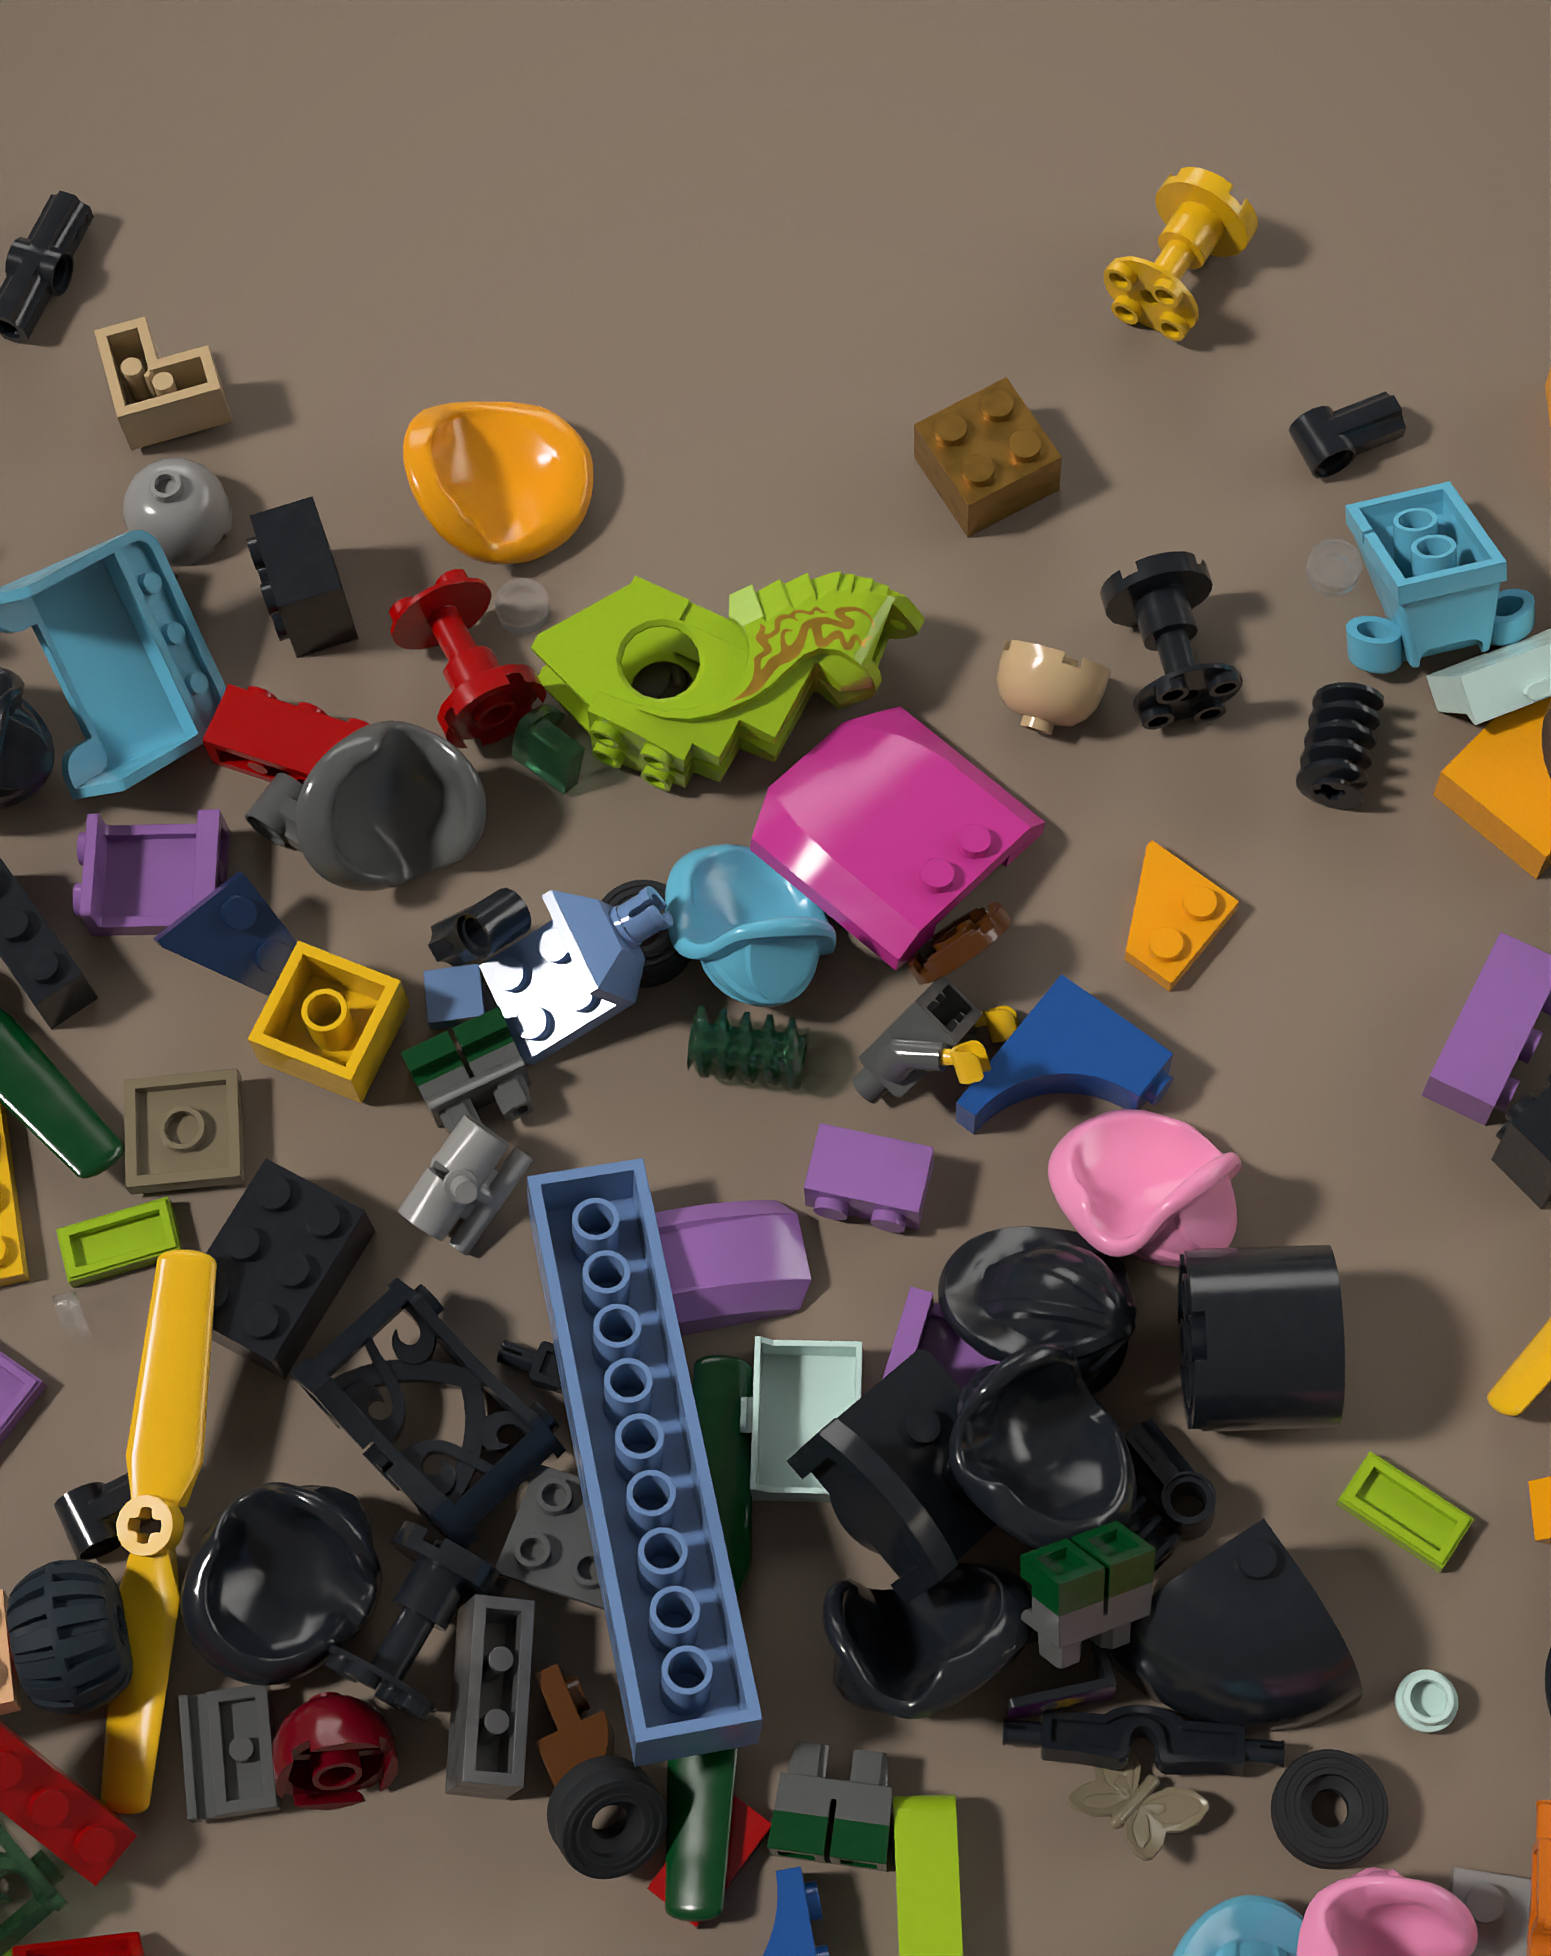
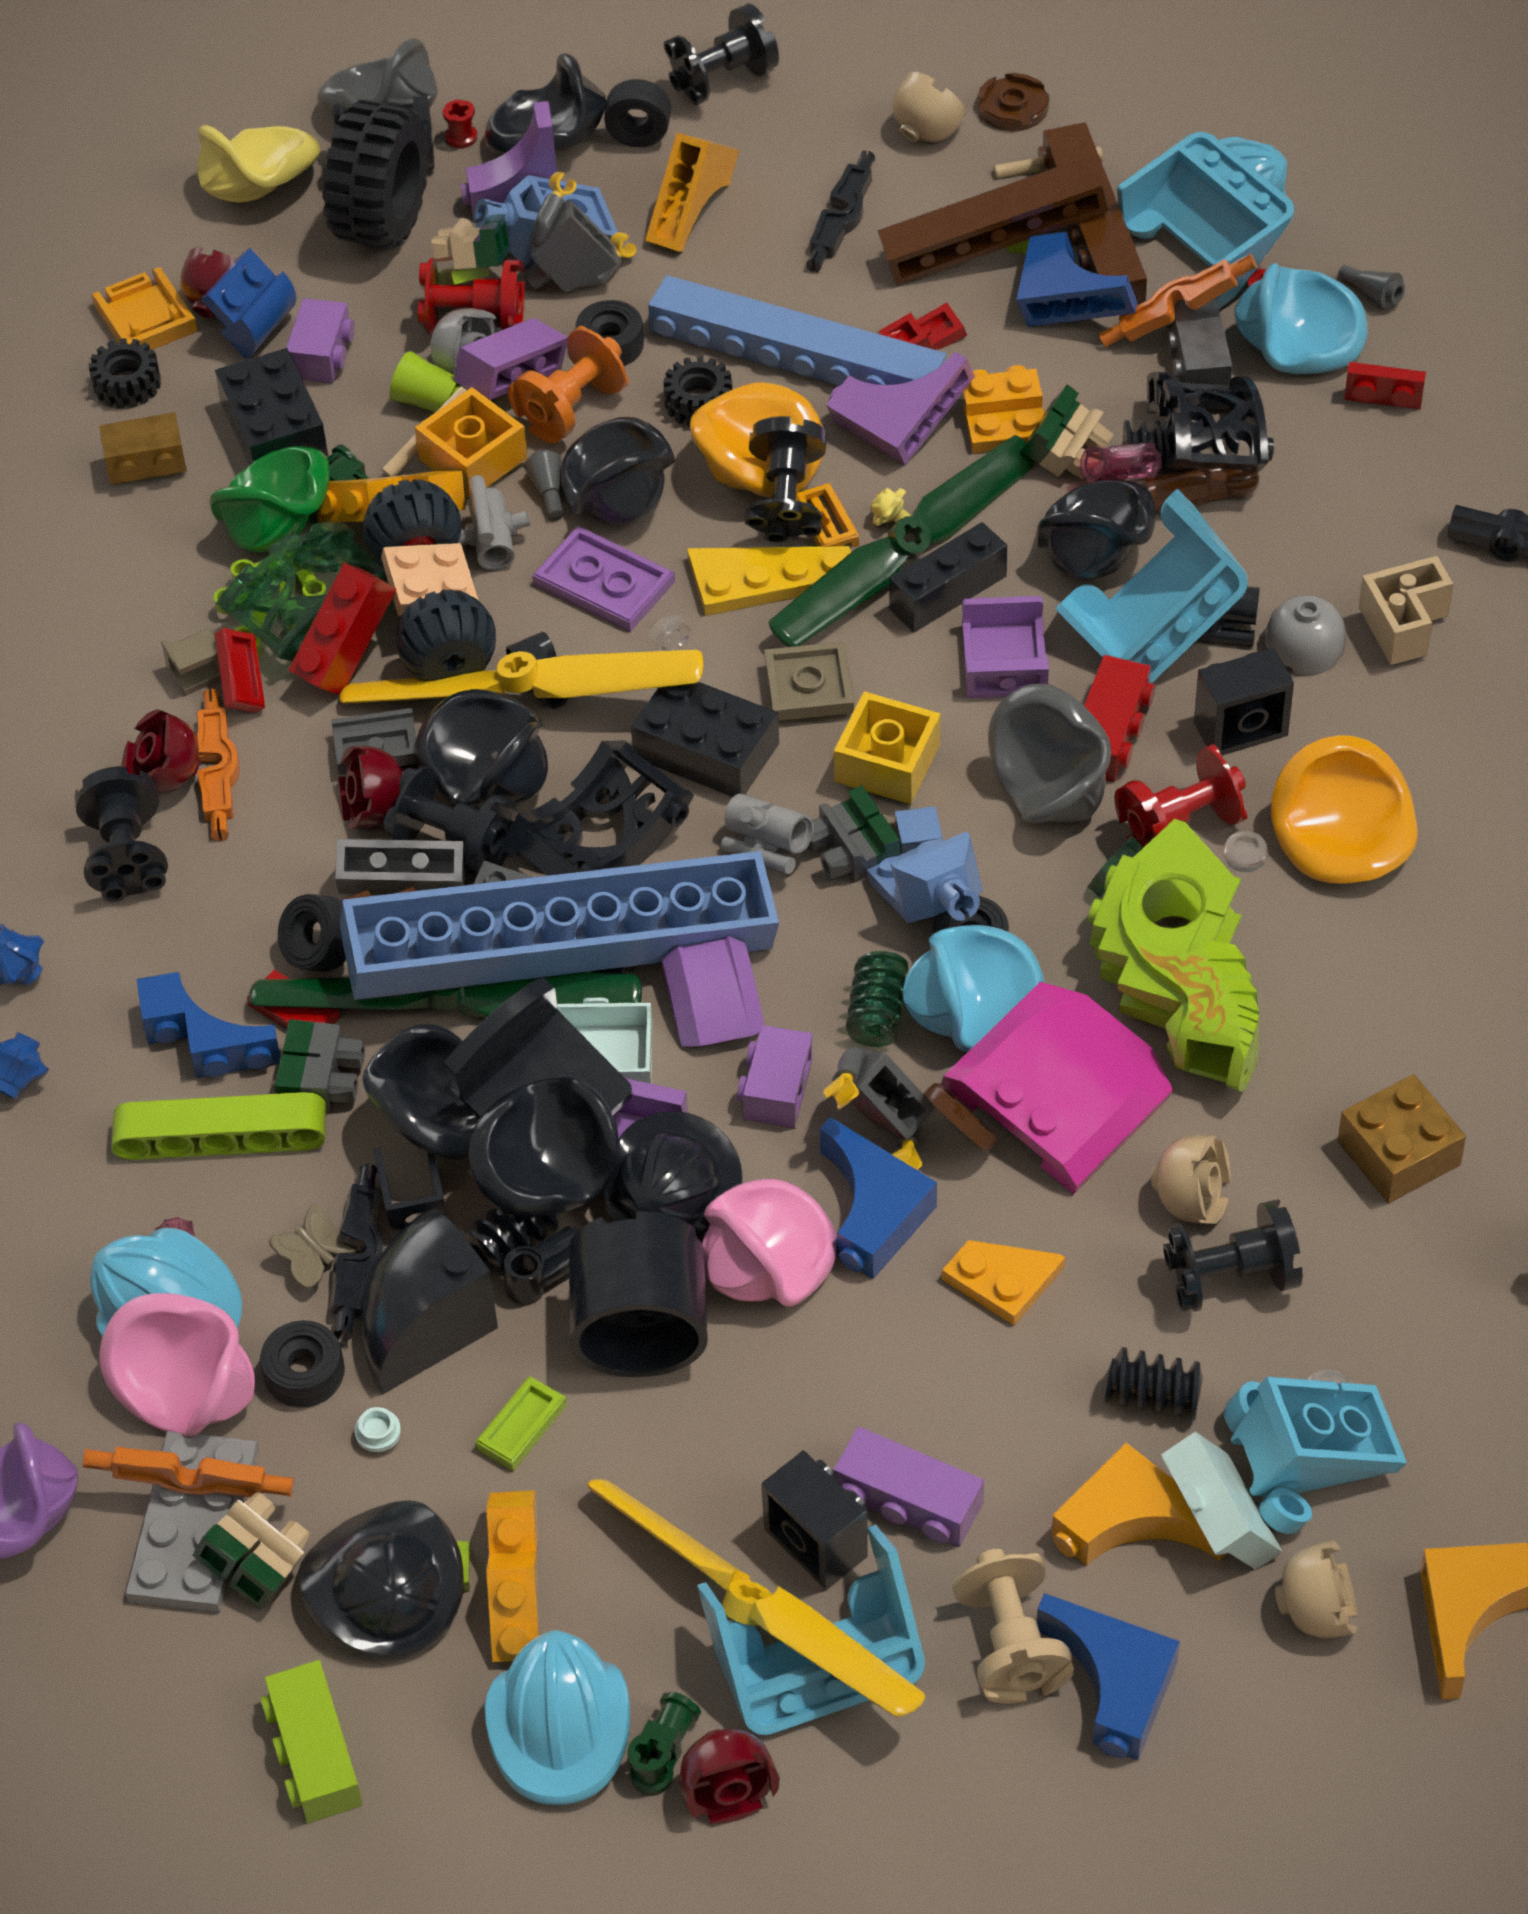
camera: 85 degrees right, 15 degrees down
lime tile [56,1196,183,1288] -> none
dark blue wing [153,871,297,996] -> none
black piece [428,888,531,967] -> none
dark green hips [1020,1521,1156,1669] -> none
black piece [1289,391,1406,478] -> none

